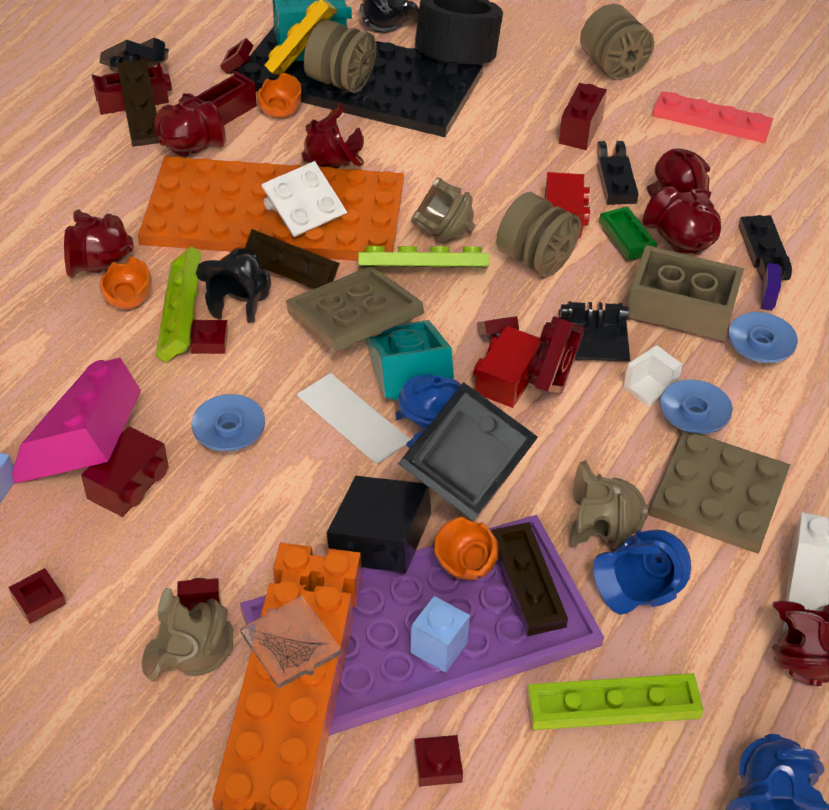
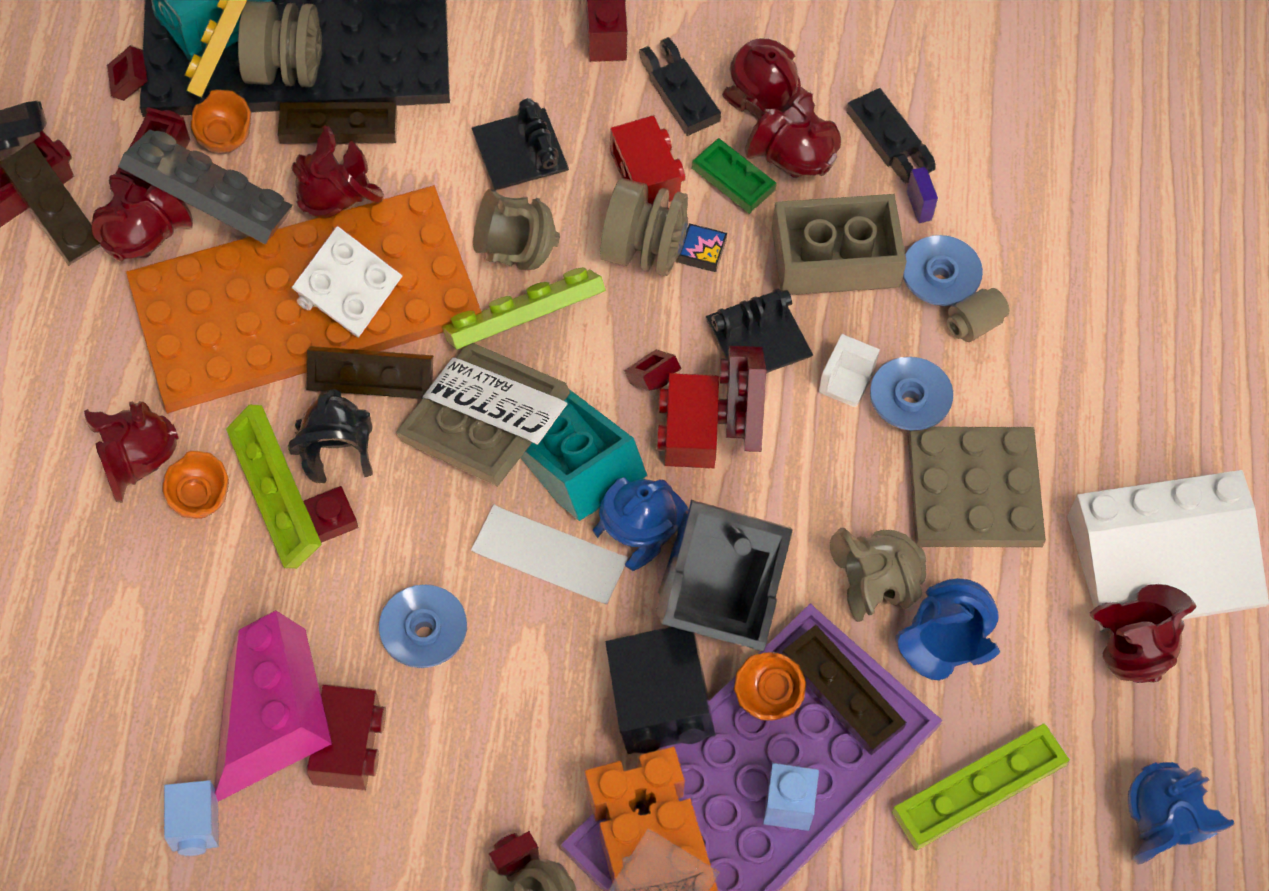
camera: 25 degrees left, 15 degrees up
none -> dark grey plate [118,130,293,244]
none -> dark brown plate [278,102,398,144]
none -> white sticker [422,358,568,445]
none -> black hinge [471,98,569,190]
none -> tile [678,223,727,272]
none -> dark tan brick [947,288,1009,342]

